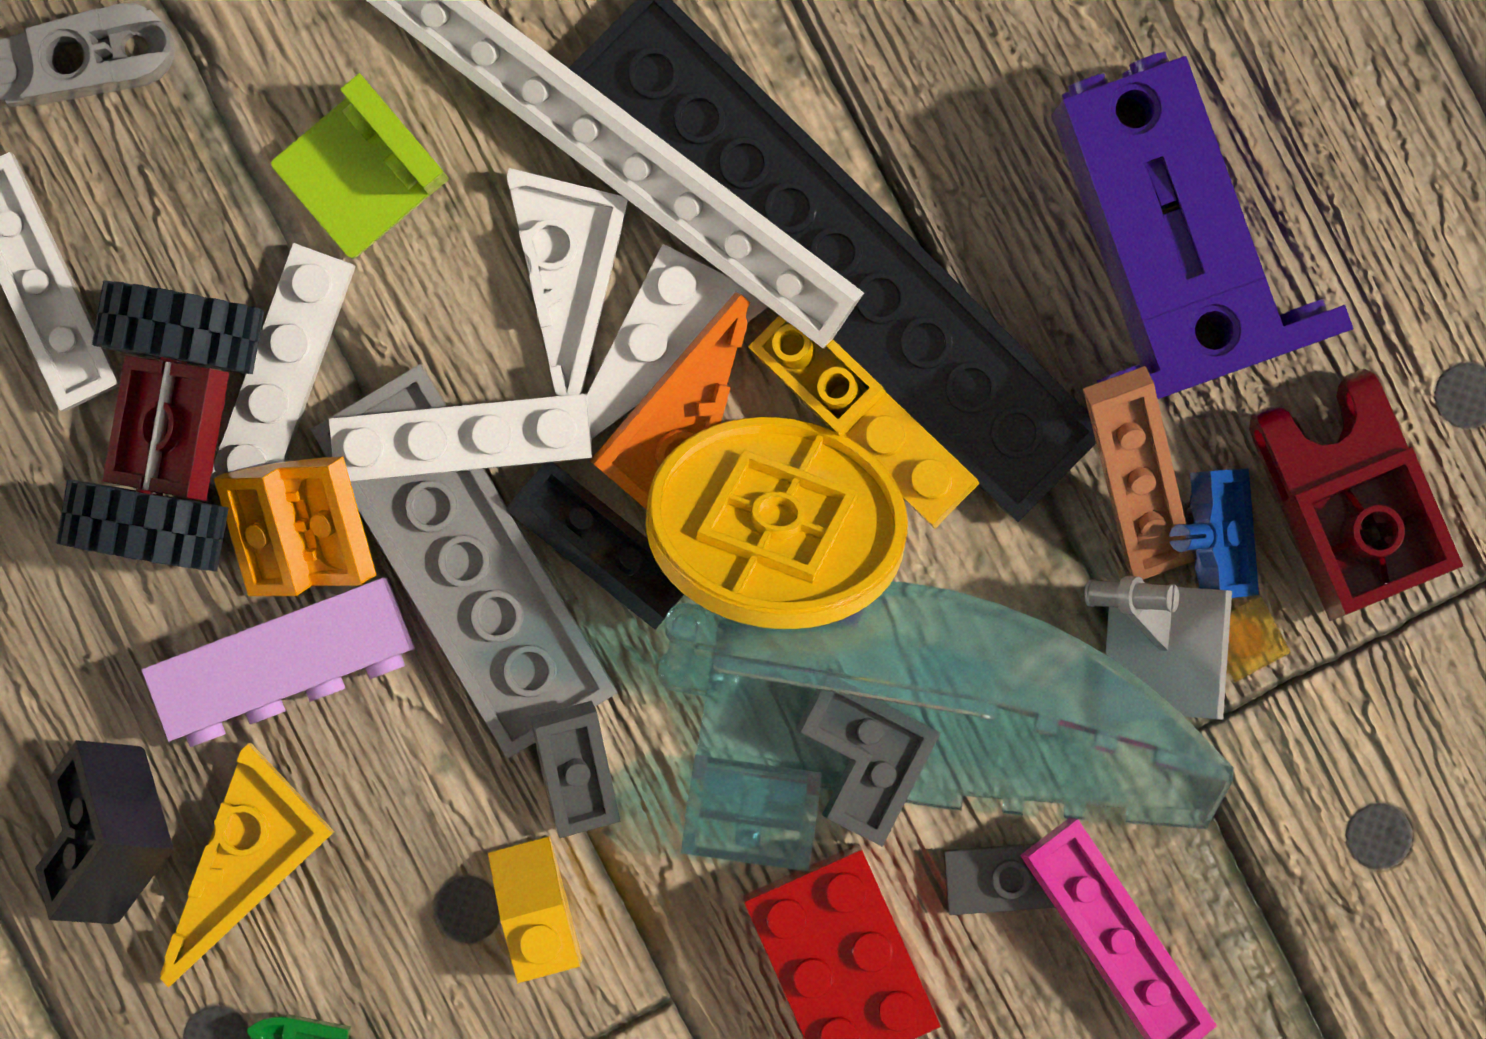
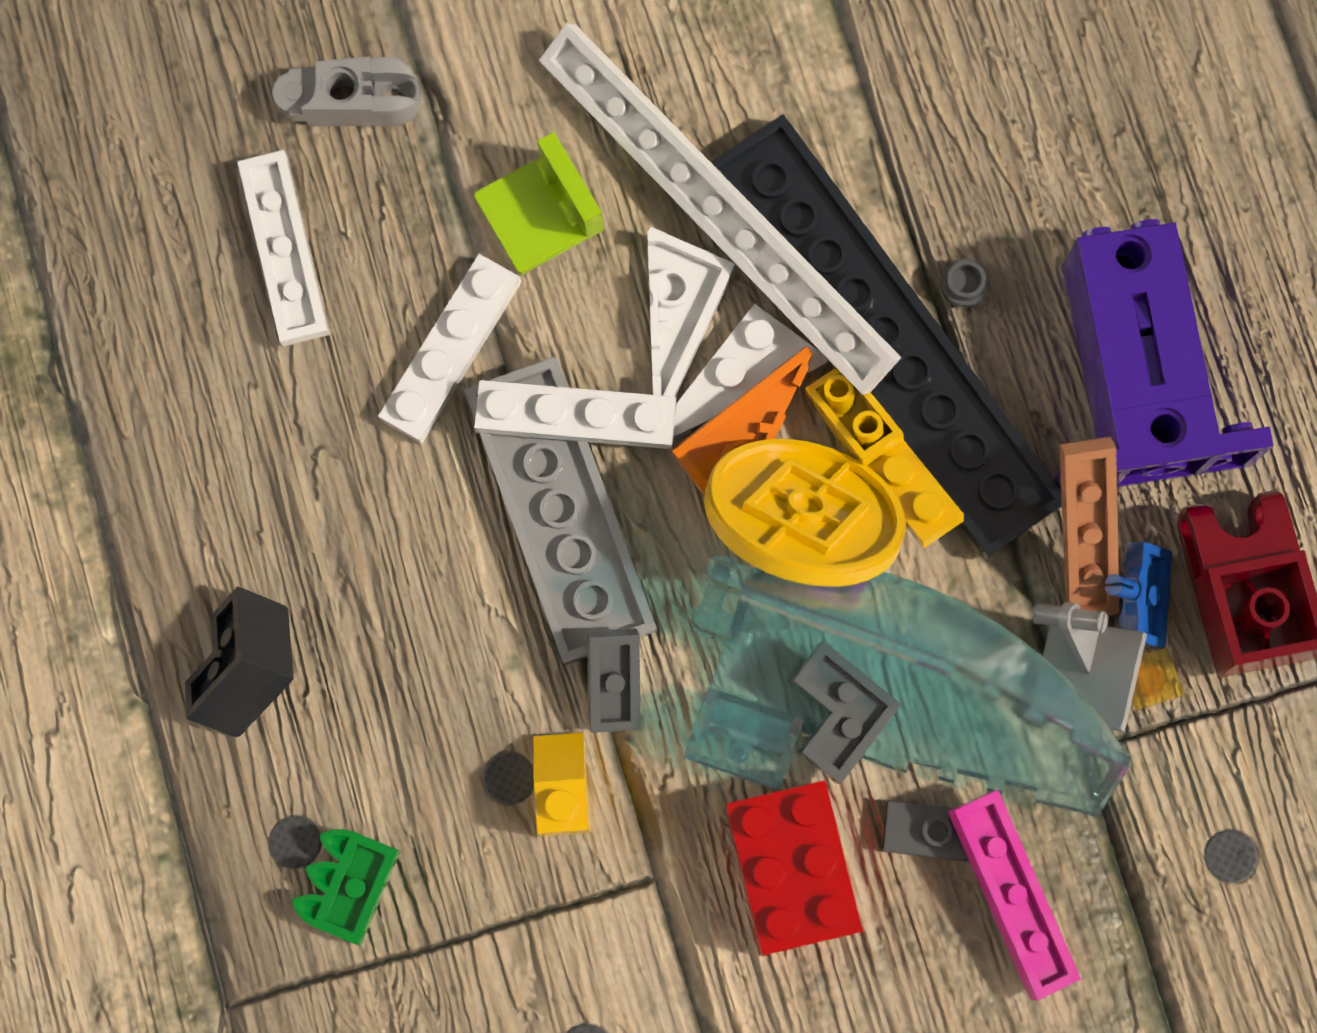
camera: 10 degrees right, 10 degrees down
black plate [56,280,264,572] -> none
lavender brick [141,577,416,747] -> none
yellow wing [160,743,335,988] -> none
light orange slope [214,456,376,596] -> none
black plate [506,462,684,630] -> none
none -> dark grey plate [940,259,990,307]

